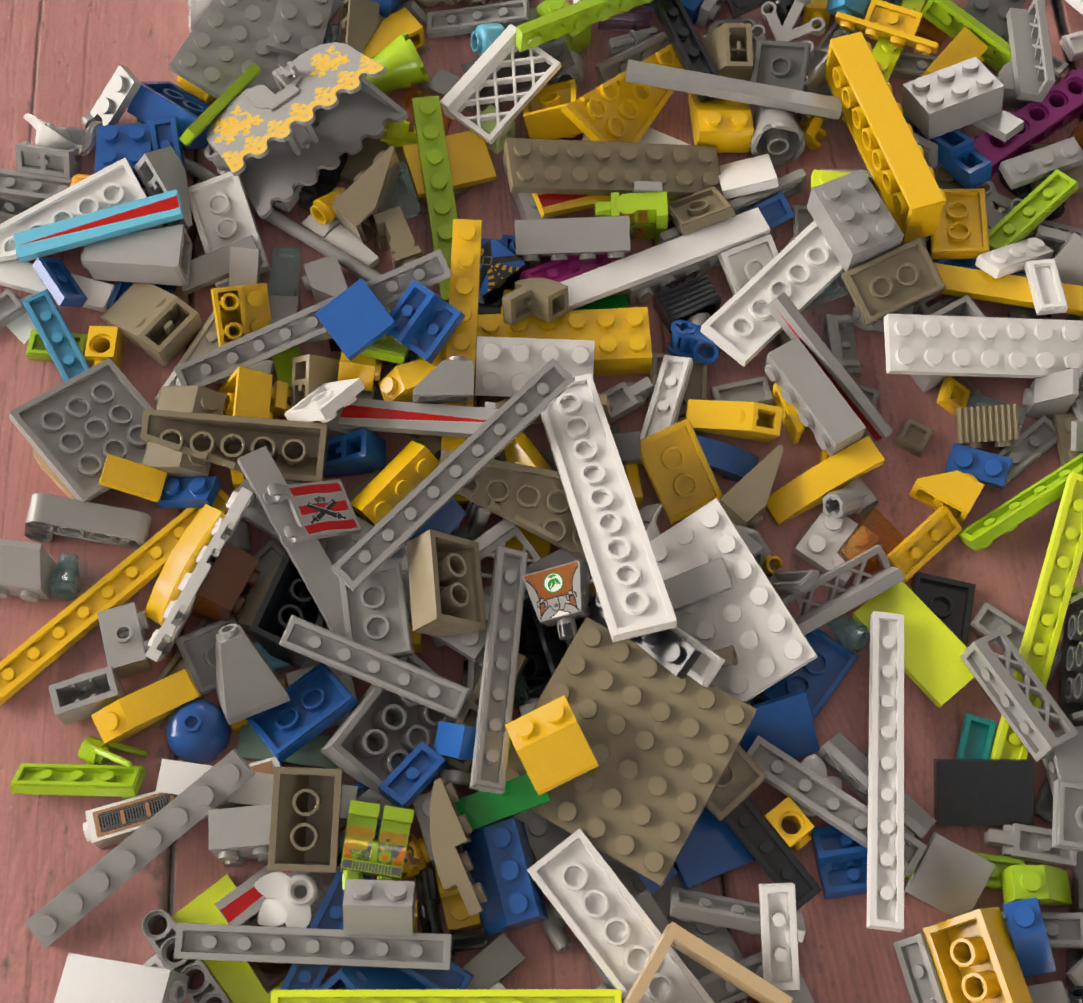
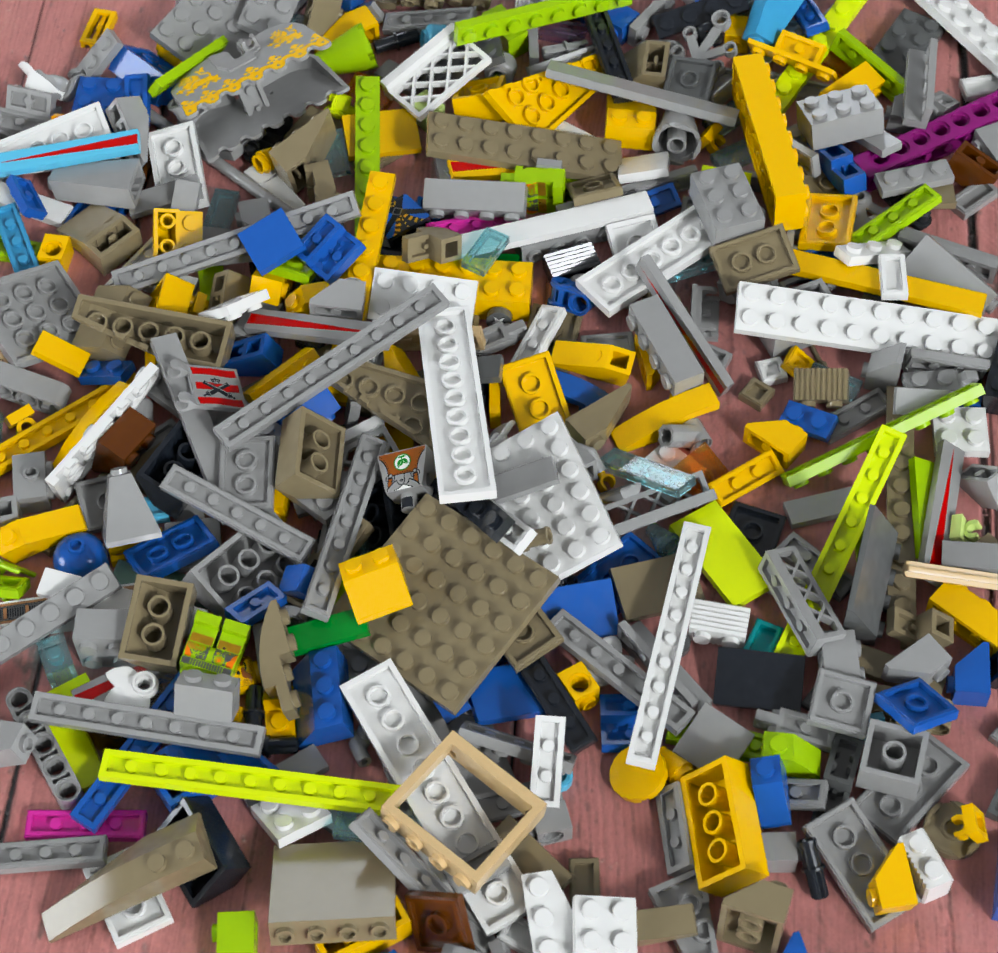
camera: 10 degrees right, 10 degrees down
none -> yellow tile [4,404,36,434]
none -> clear light blue slope [36,632,78,689]
none -> yellow tile [79,8,118,49]
none -> black axle [373,28,420,55]
none -> clear light blue tile [461,227,510,277]
none -> dark grey tile [486,307,513,327]
none -> light grey tile [528,27,539,66]
none -> clear light blue tile [601,447,696,498]
none -> dark tan tile [609,554,706,623]
none -> yellow tile [610,747,668,803]
none -> yellow cone [659,746,695,784]
none -> white brick [688,598,751,649]
none -> clear light blue tile [710,139,752,167]
none -> white tile [754,356,788,386]
none -> light grey tile [783,486,852,530]

